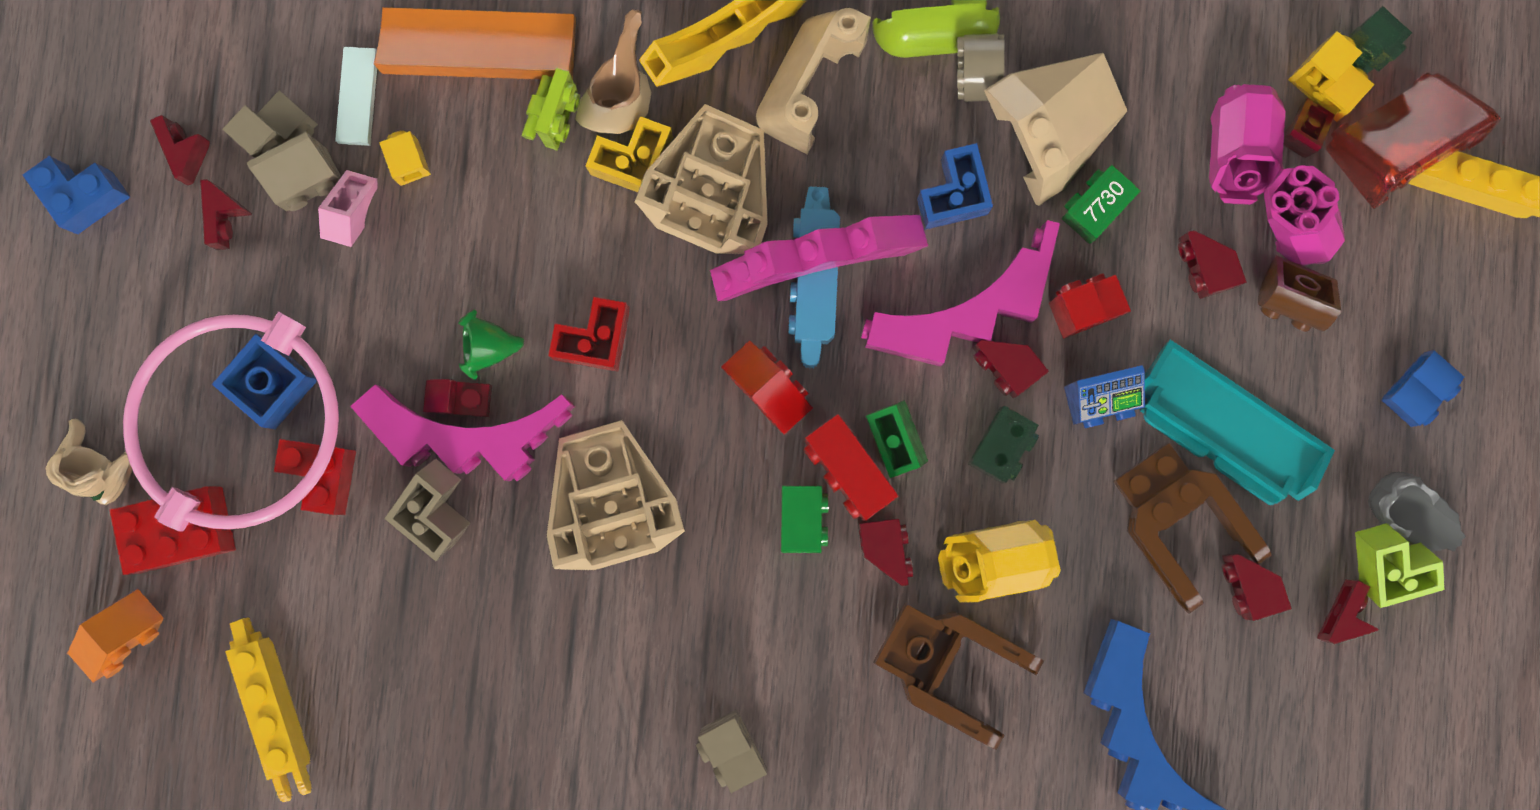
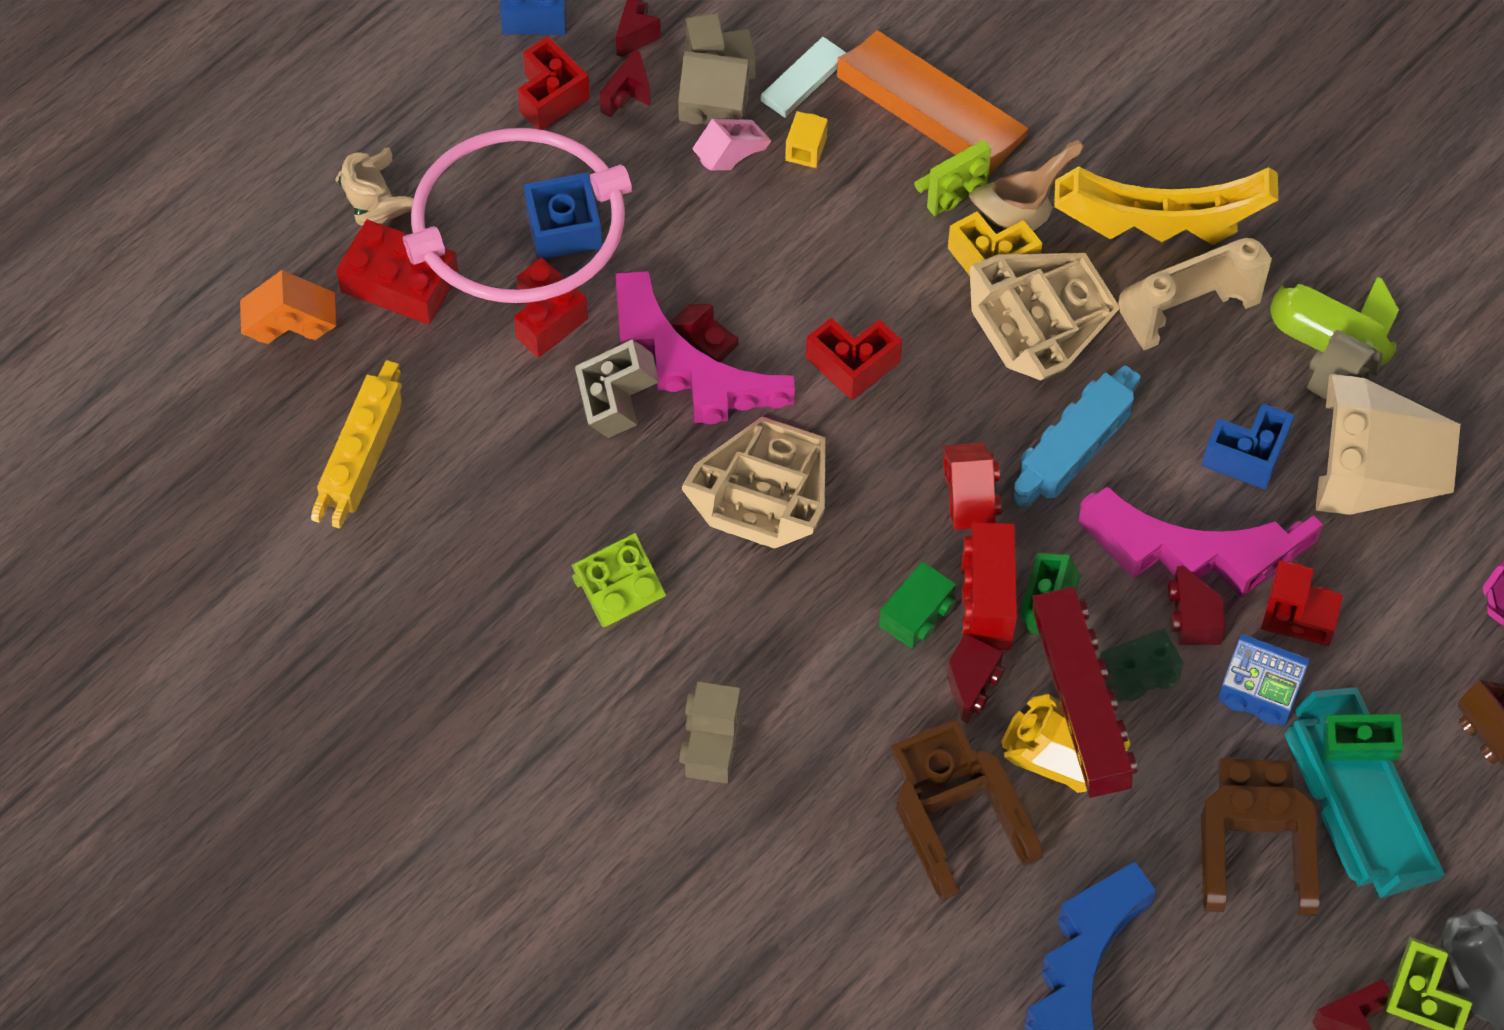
camera: 30 degrees right, 25 degrees down
green hat [458,309,524,380] -> none
dark pink arch [710,215,928,301] -> none
green brick [1061,164,1141,244] -> none
dark red slope [1178,230,1247,299] -> none
dark red slope [1222,554,1292,621] -> none
none -> red brick [517,36,590,130]
none -> lime plate [571,533,666,628]
none -> dark red brick [1033,586,1138,798]
none -> green brick [1323,714,1403,761]

